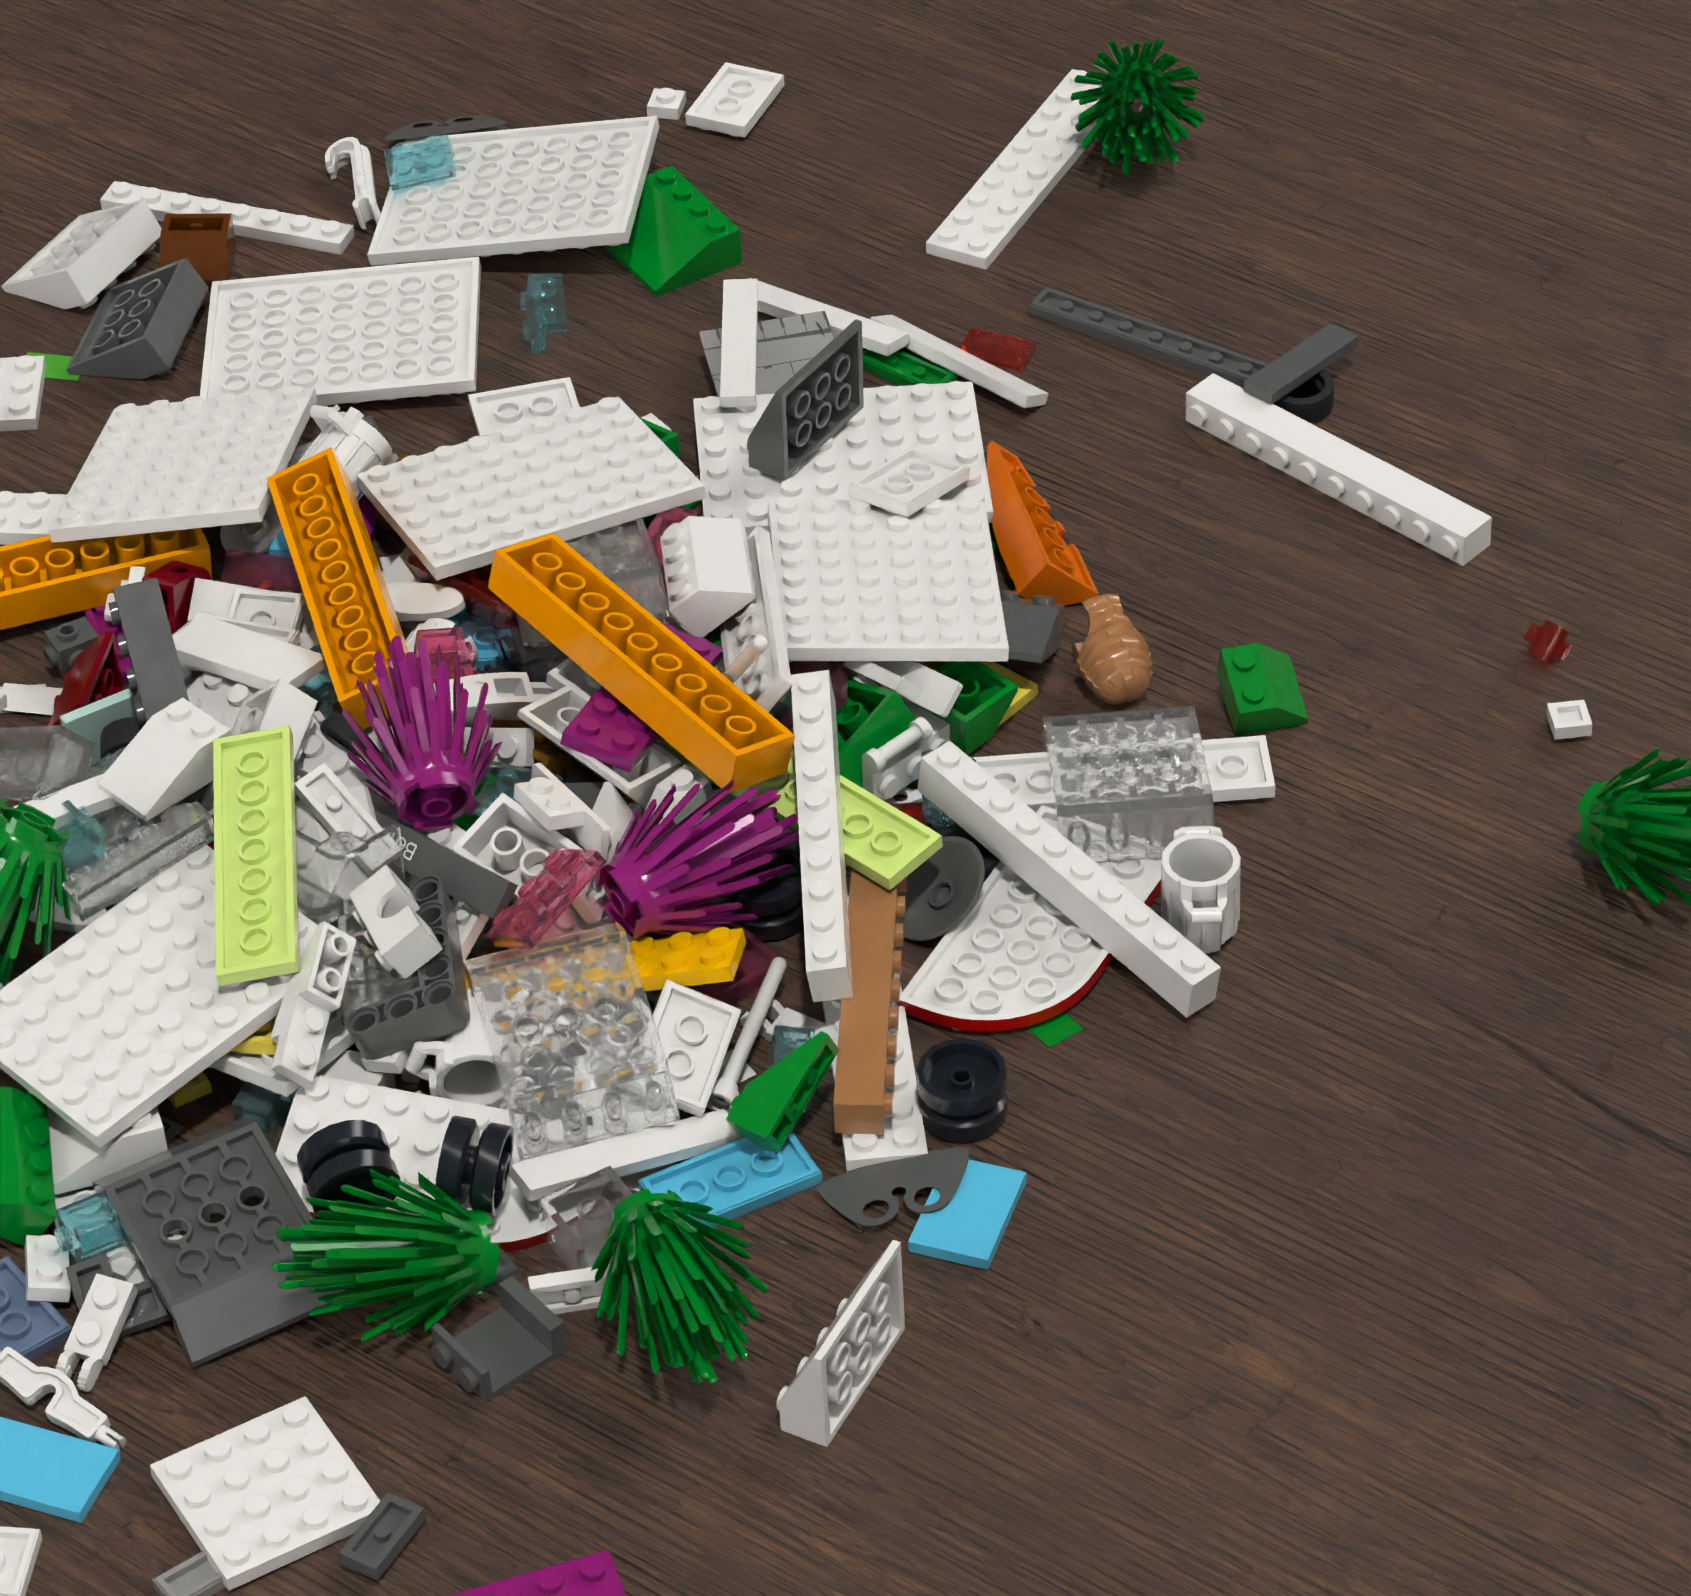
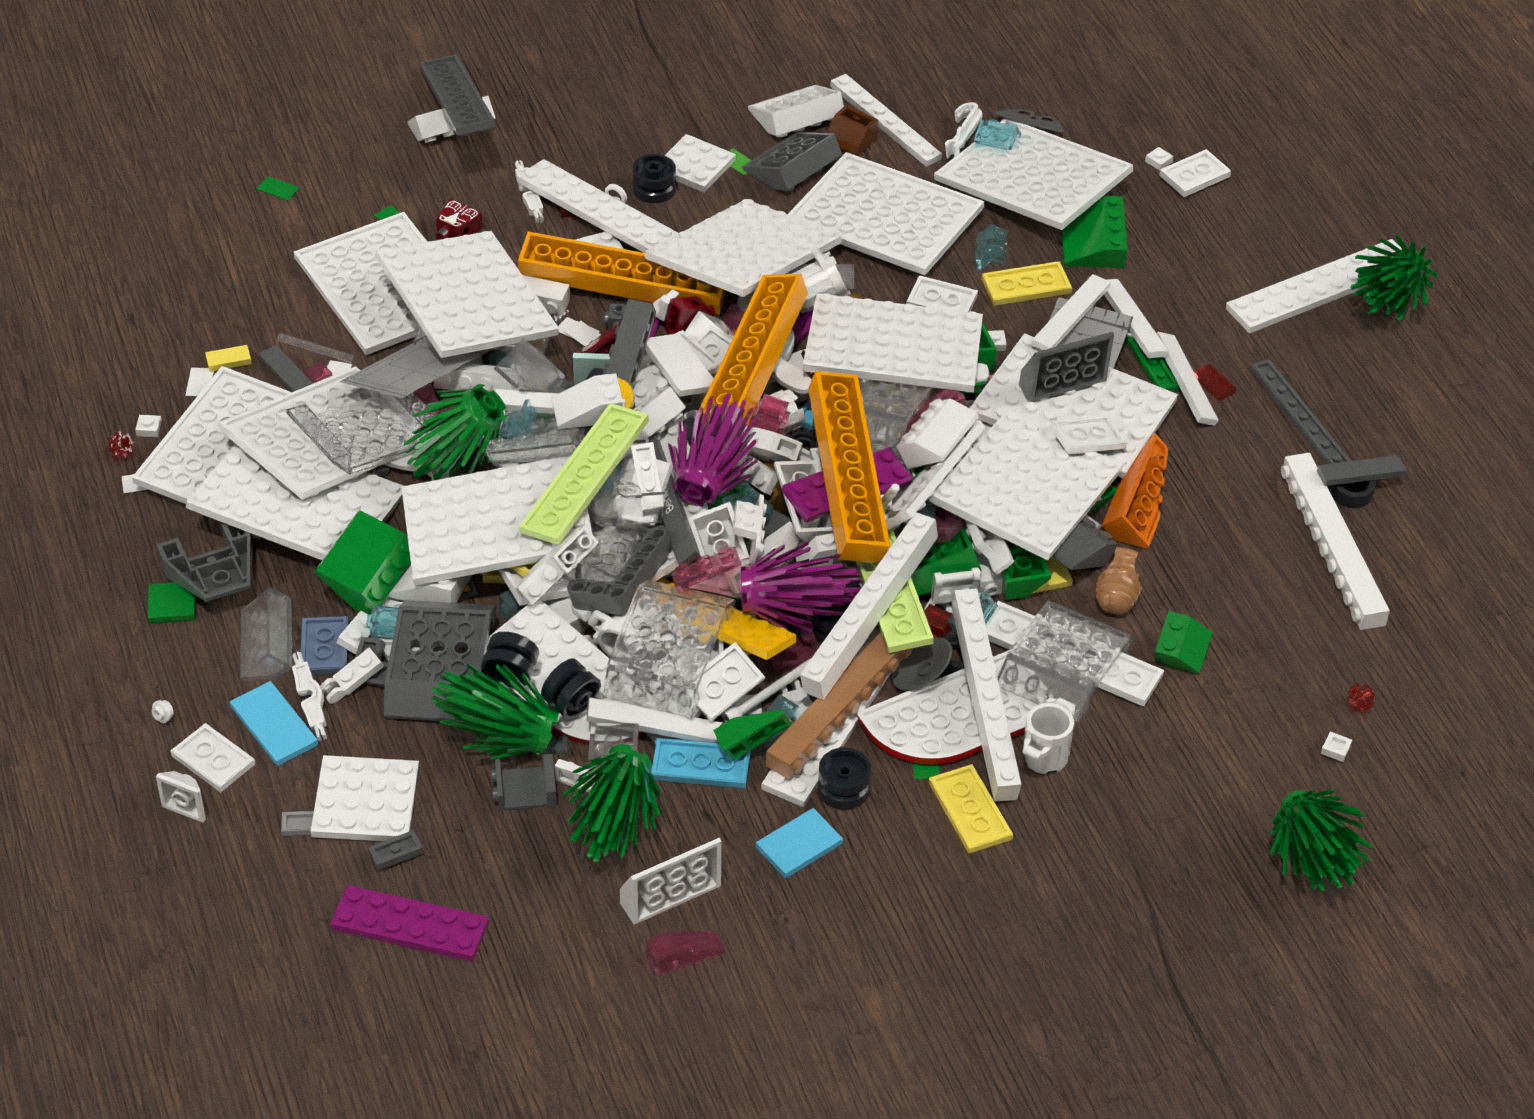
camera: 30 degrees right, 5 degrees up
white arch [349,865,443,979] -> none
dark grey piece [816,1147,970,1226] -> none
none -> clear pink slope [646,931,725,976]
none -> light yellow tile [929,764,1013,854]
none -> light yellow tile [981,261,1072,306]

